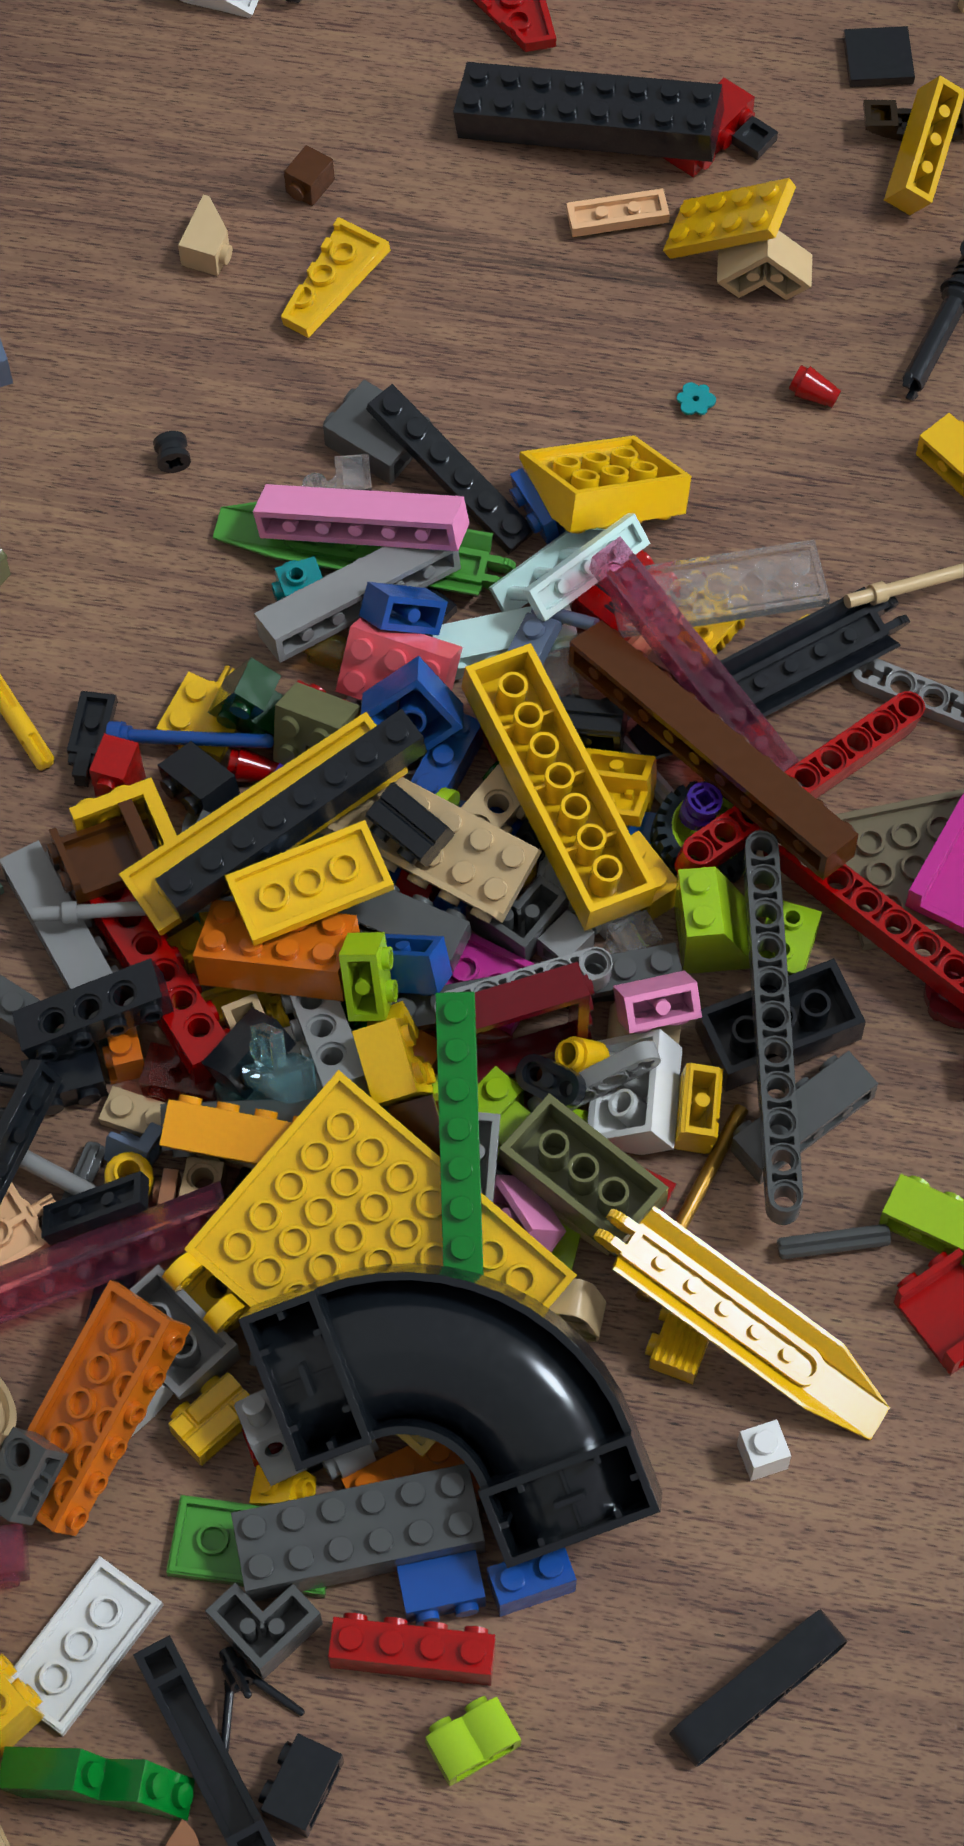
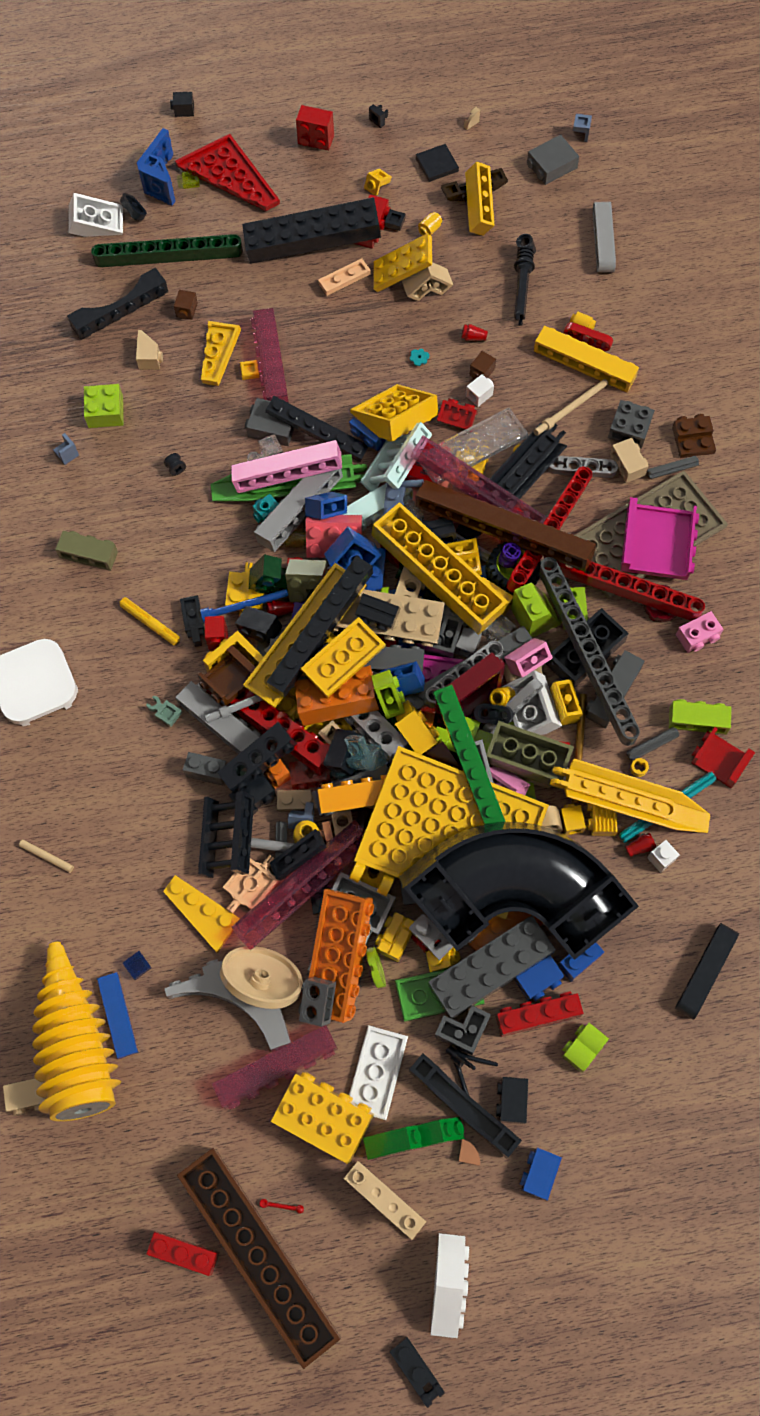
camera: 20 degrees left, 5 degrees up
none -> black arch [67,267,168,340]
none -> lime brick [84,384,124,428]
none -> dark green beam [91,234,243,267]
none -> yellow tile [240,360,260,380]
none -> clear pink brick [251,308,289,403]
none -> yellow bracket [364,169,392,196]
none -> lime tile [366,947,386,988]
none -> yellow brick [418,212,442,236]
none -> red bracket [437,398,478,431]
none -> white brick [466,374,494,407]
none -> reddish brown brick [469,351,496,380]
none -> yellow brick [560,804,586,836]
none -> teal axle [619,772,717,843]
none -> red cone [625,833,656,857]
none -> yellow bush [630,758,649,777]

